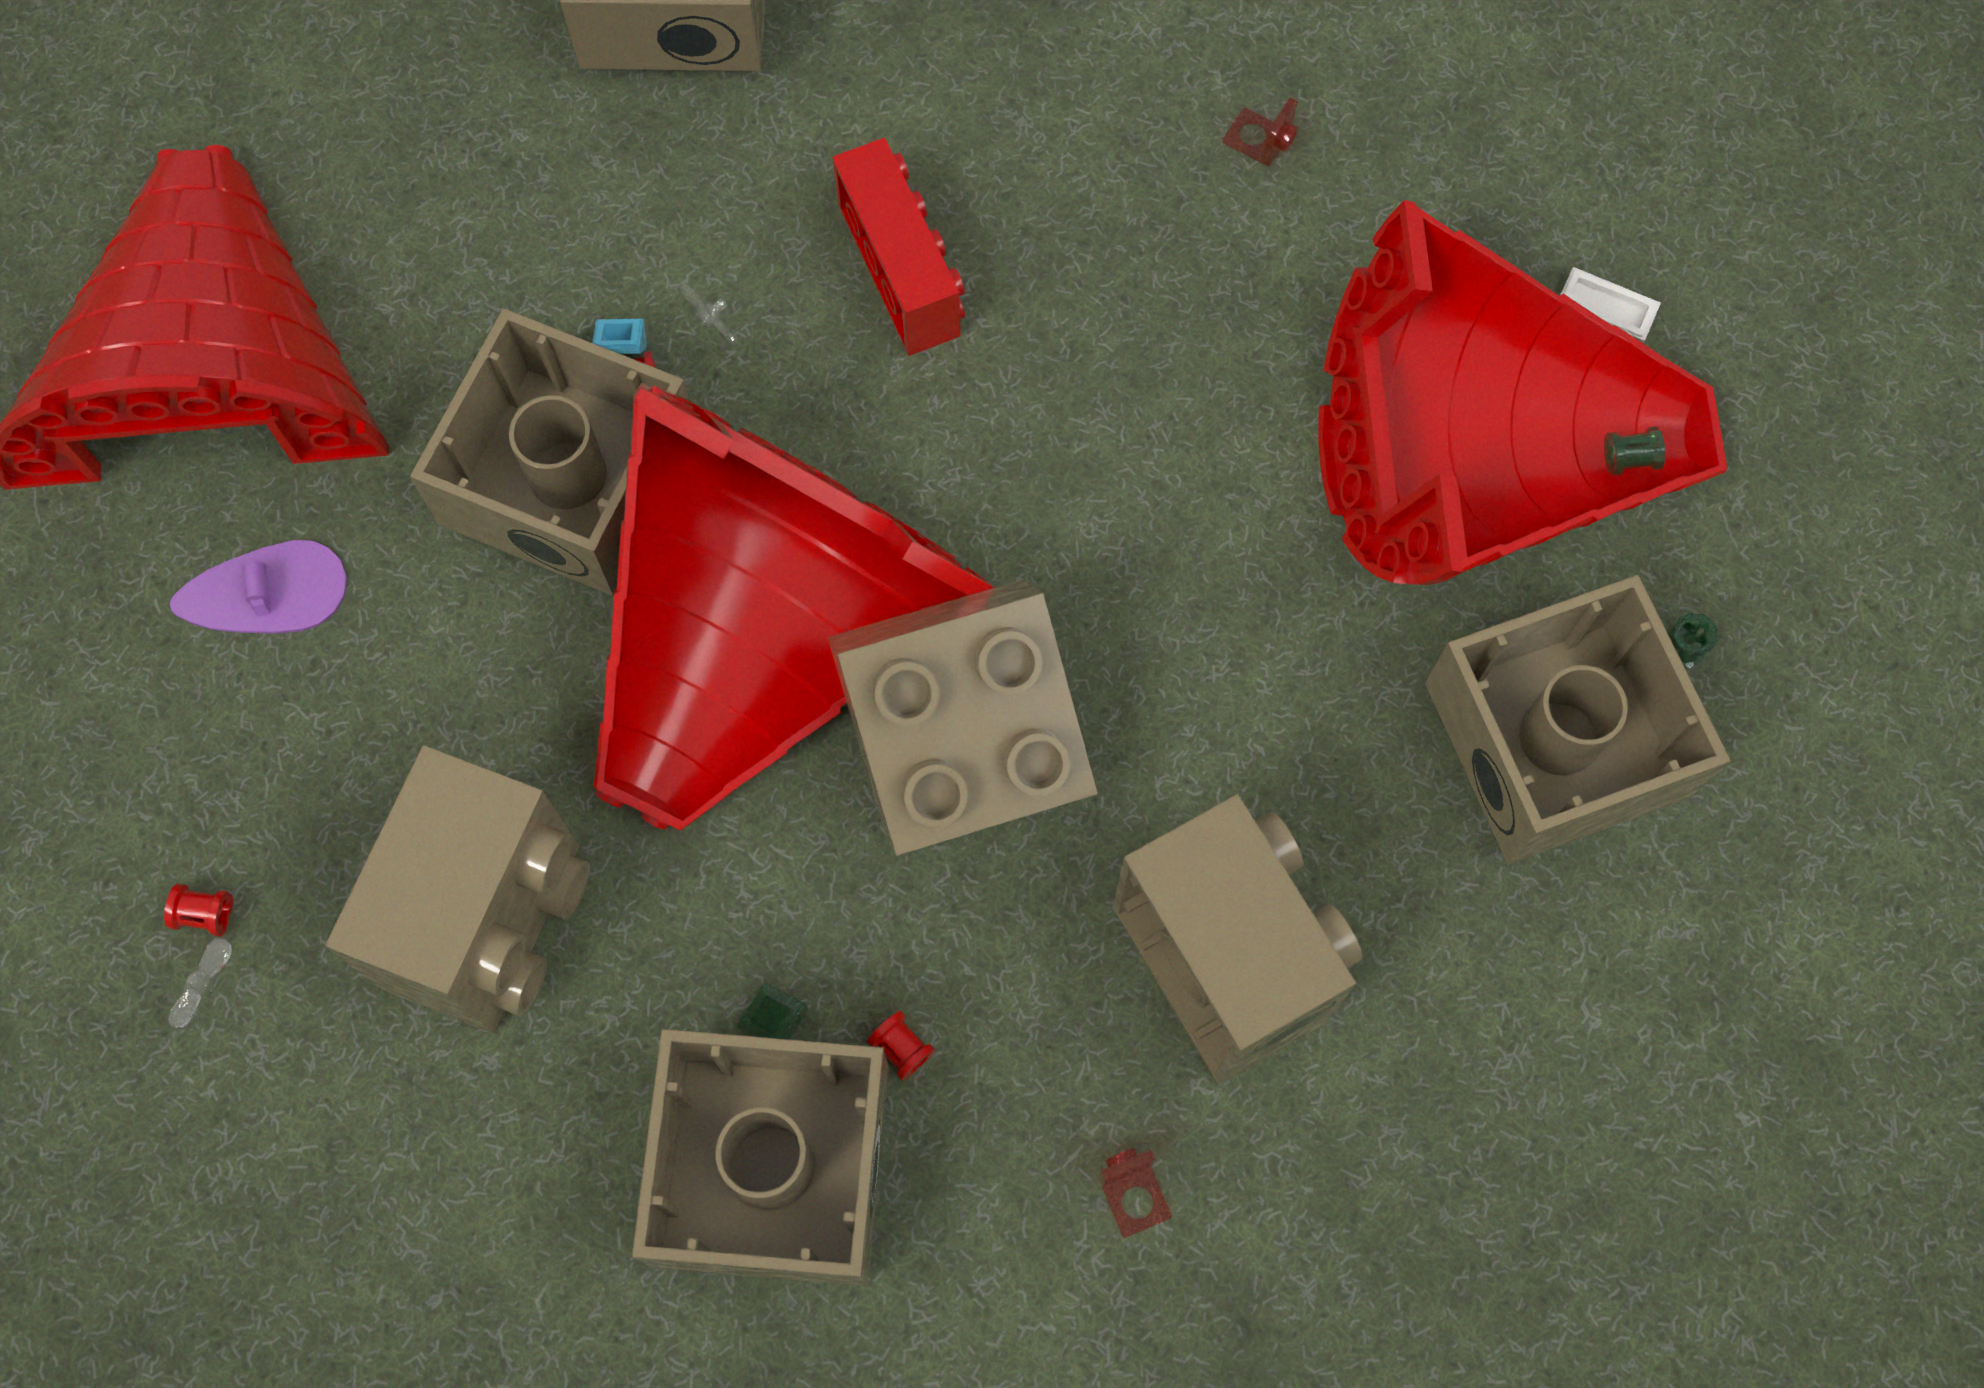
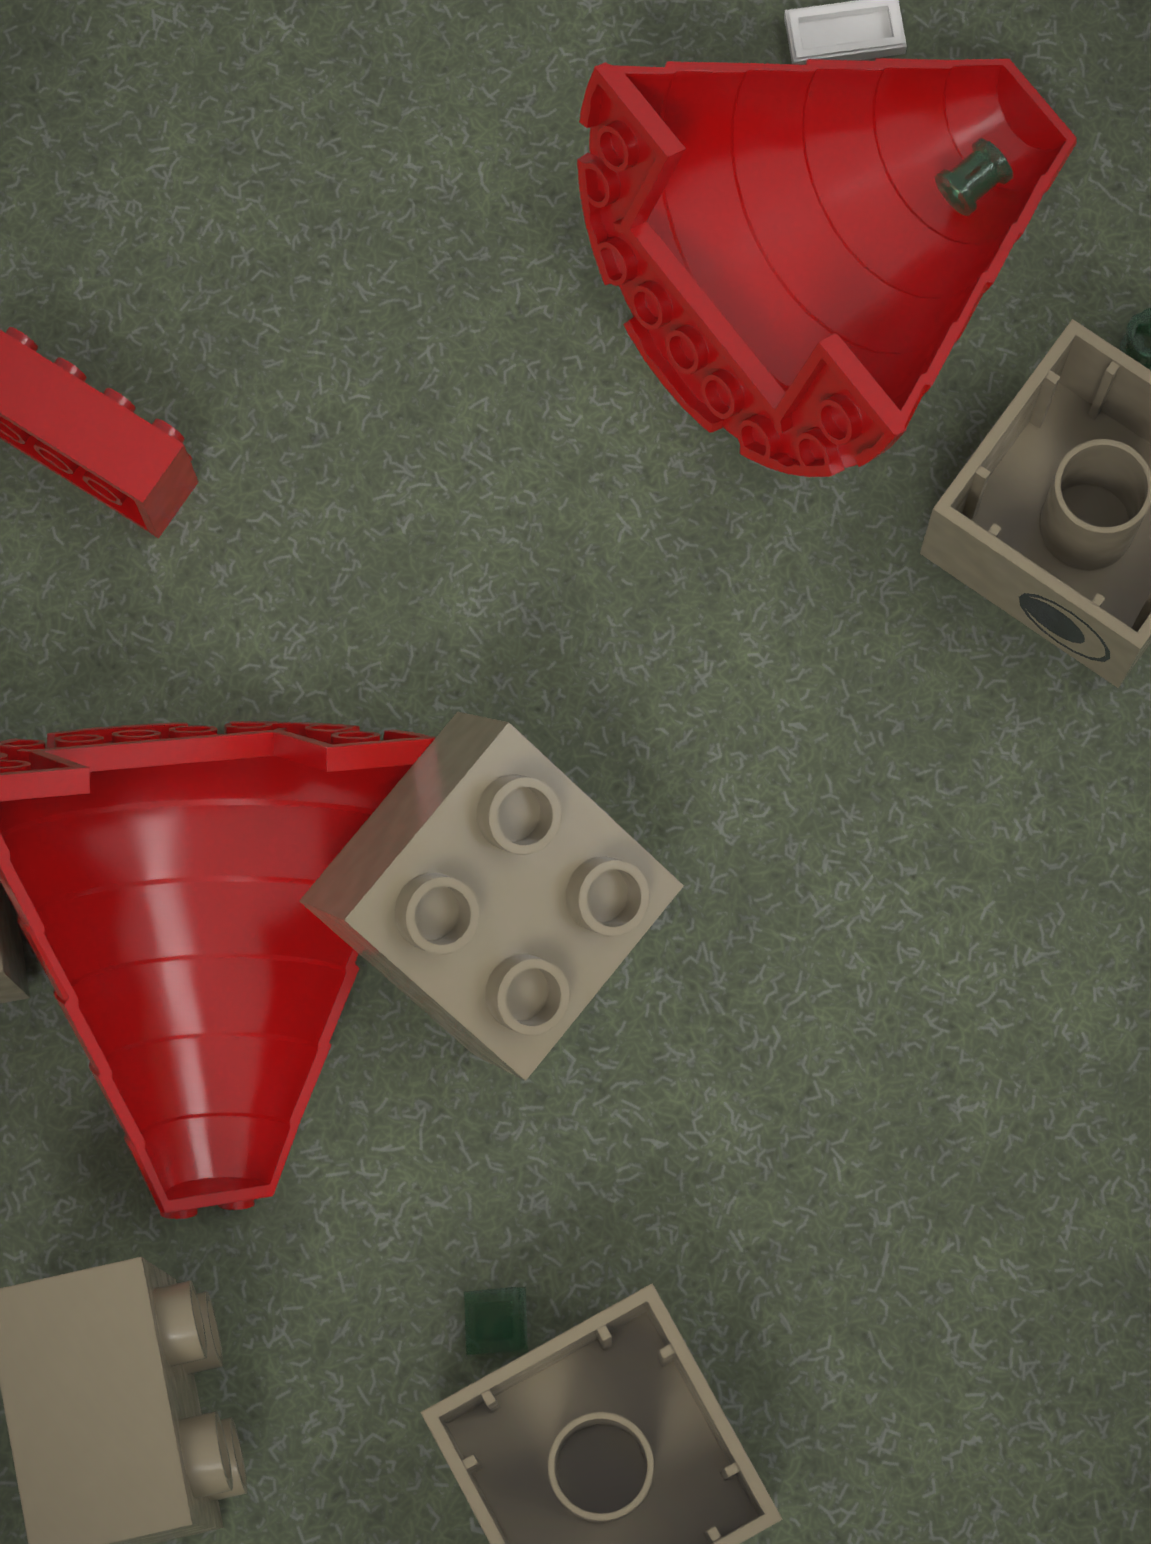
camera: 30 degrees left, 5 degrees up
red bush [866,1011,935,1081] -> none
clear red bracket [1098,1148,1172,1238] -> none
dark tan brick [1112,794,1362,1085] -> none
clear red bracket [1222,97,1298,167] -> none

